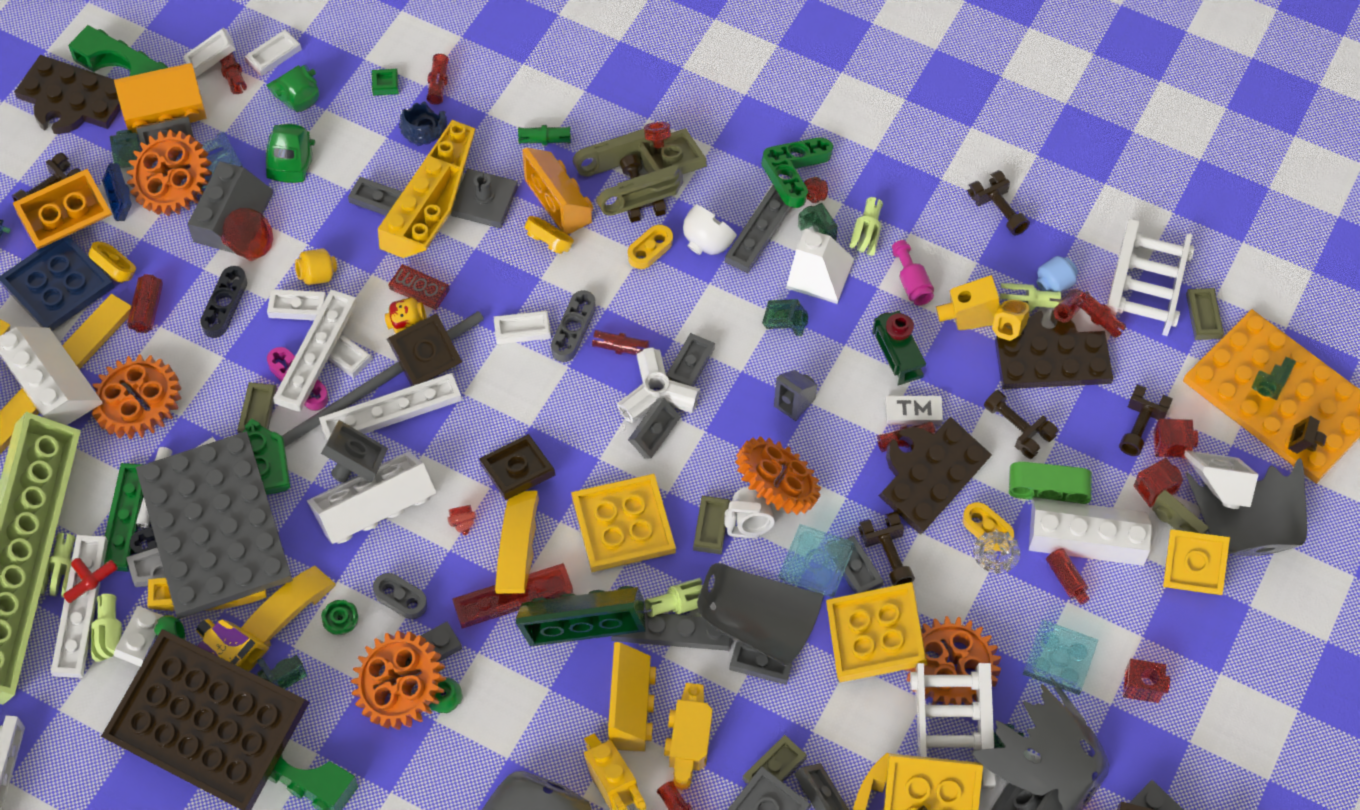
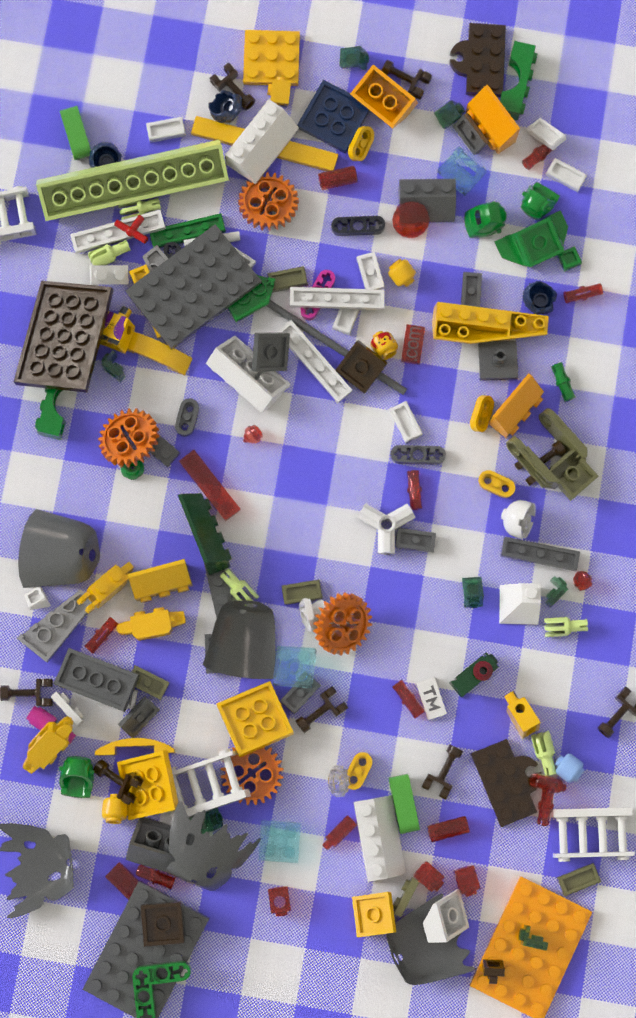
camera: 70 degrees right, 20 degrees up
clear blue plate [102,163,132,221] -> none
orange gear [127,130,212,216] -> none
green plate [154,615,185,640] -> none
green plate [321,600,358,635] -> none
dark brown tile [479,434,556,501] -> none
yellow slope [495,491,539,594] -> none
yellow plate [571,474,676,573] -> none
dark grey plate [628,398,681,459] -> none
clear red tile [644,122,671,148] -> none
green beam [761,137,833,208] -> none
dark grey slope [774,370,817,421] -> none
dark brown plate [878,417,992,535] -> none
dark pink piece [892,240,934,306] -> none
yellow rock [992,300,1029,341] -> none
dark brown bar [1119,384,1173,456] -> none
none -> clear red axle [427,816,470,842]
none -> green piece [494,210,568,267]

